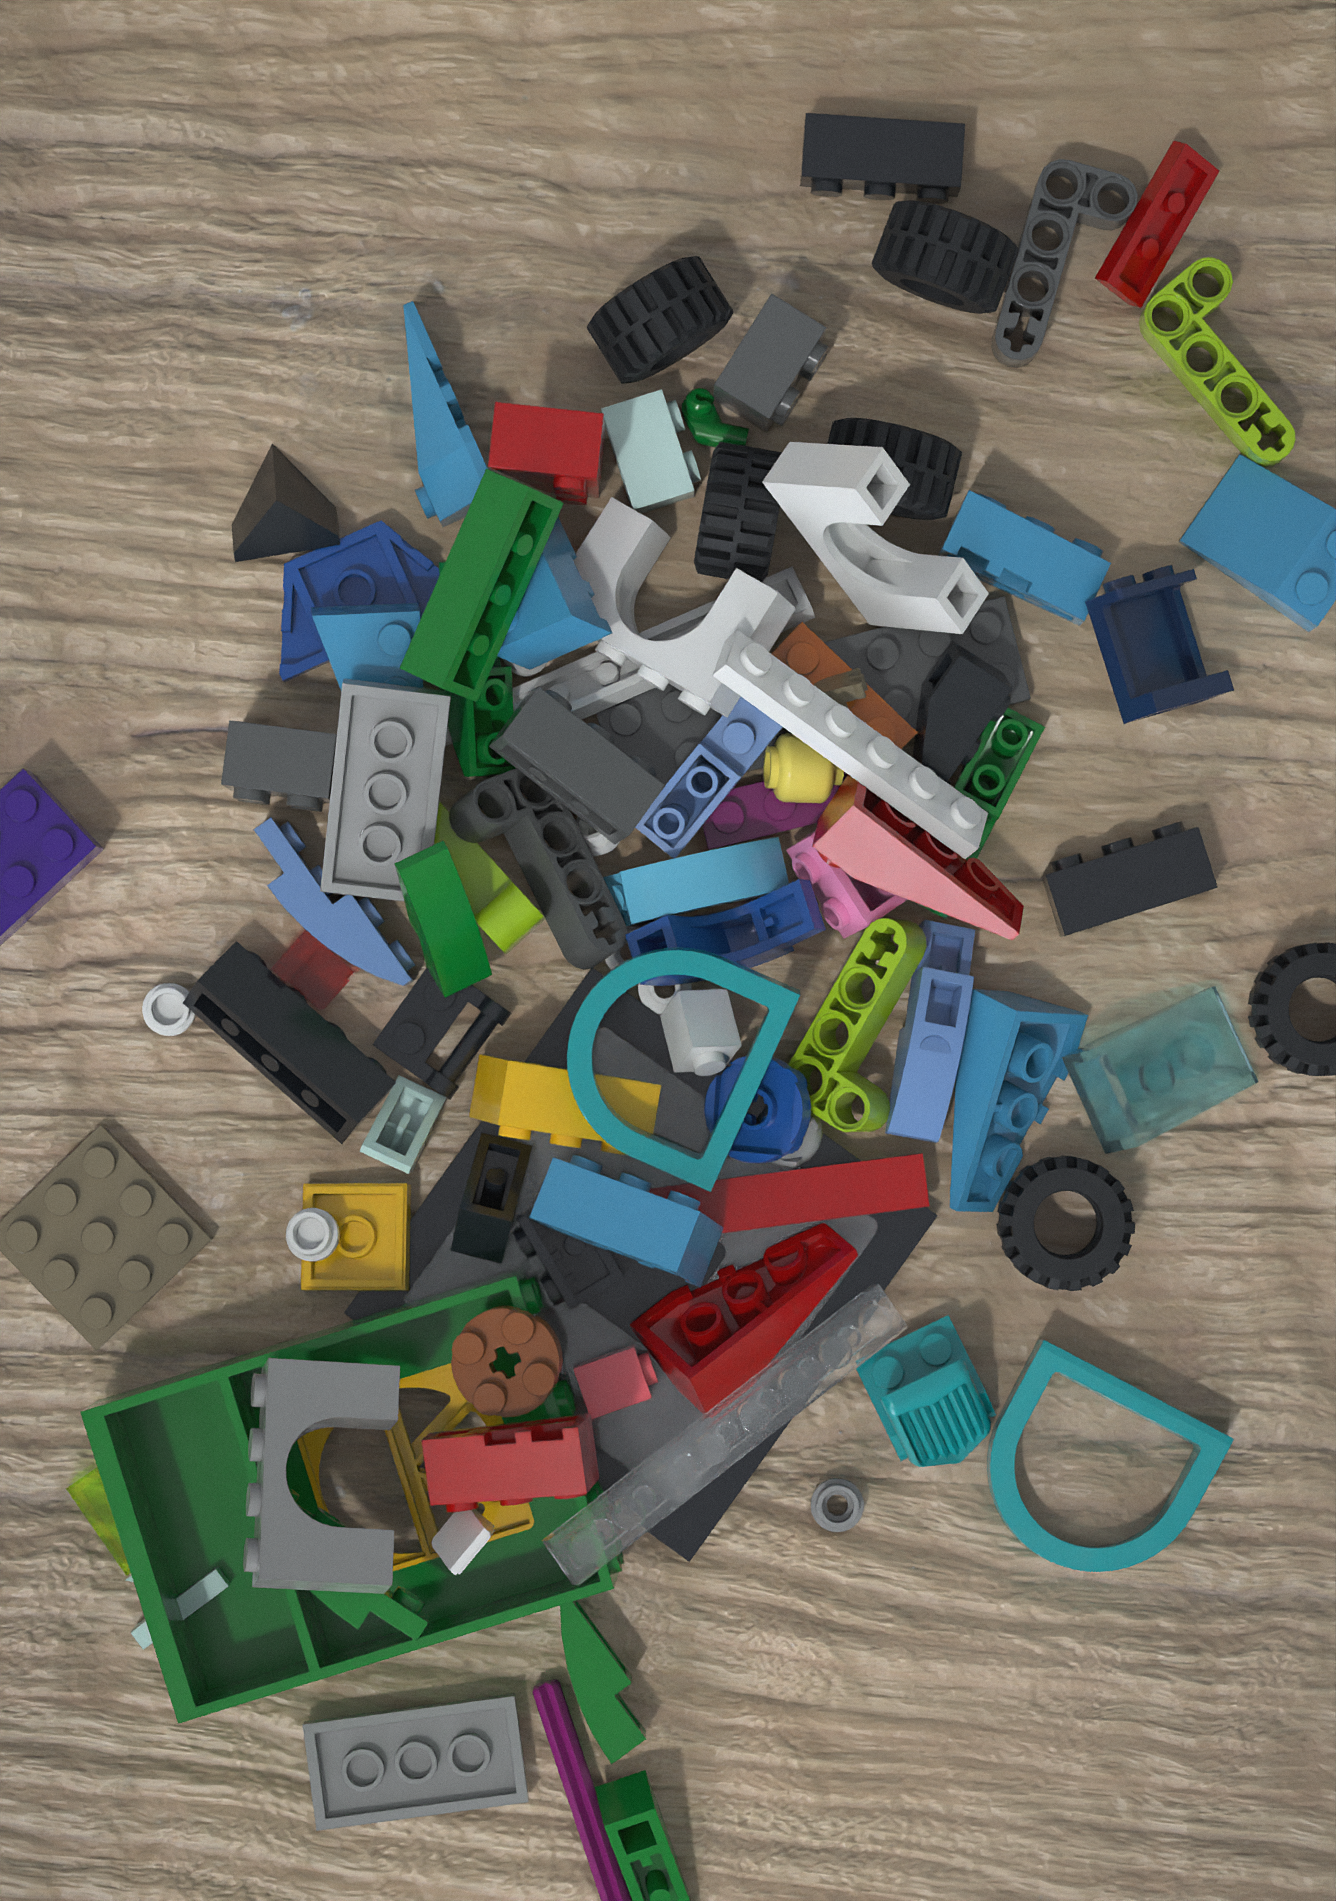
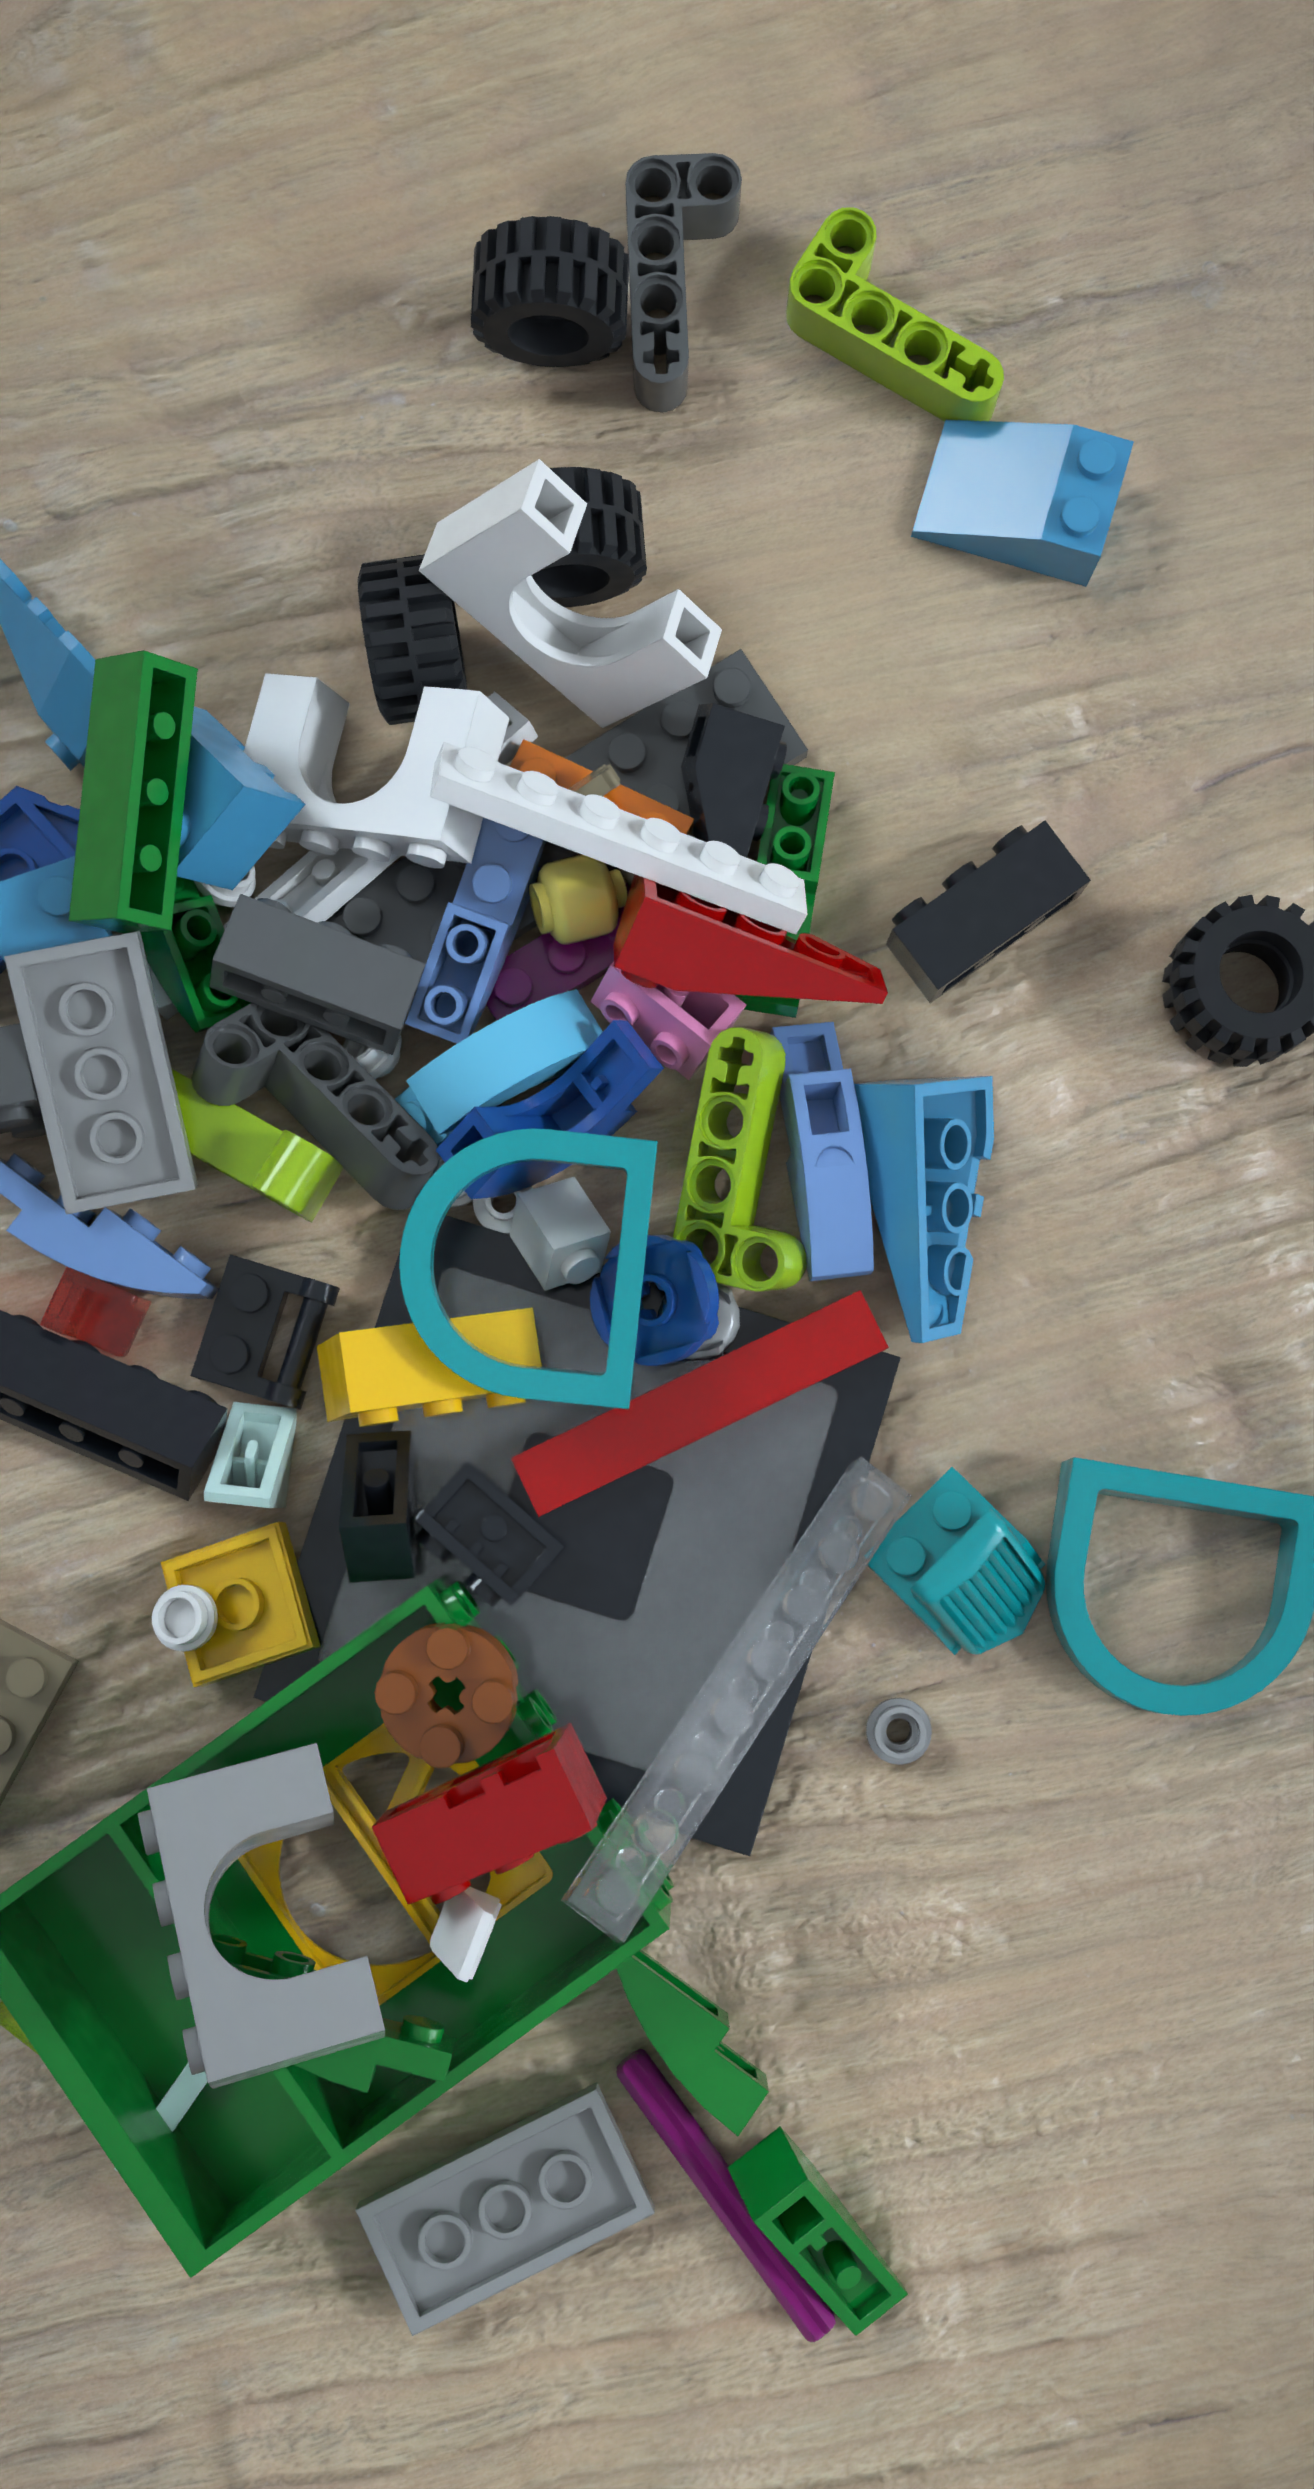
camera: 15 degrees left, 5 degrees down
green slope [394,841,492,997] -> none
red wedge [488,402,606,505] -> none
dark azure wedge [529,1154,723,1288] -> none
coral brick [573,1344,658,1419] -> none
black tyre [587,256,734,384] -> none
light aqua brick [601,389,701,514] -> none
red wedge [630,1222,858,1419] -> none
green arm [682,388,749,448] -> none
dark grey brick [713,293,829,433] -> none
black brick [800,113,965,204] -> none
dark azure wedge [938,490,1111,626] -> none
black tyre [996,1155,1135,1291] -> none
clear light blue slope [1062,986,1259,1154] -> none
dark blue panel [1085,565,1234,724] -> none
red plate [1095,141,1219,308] -> none

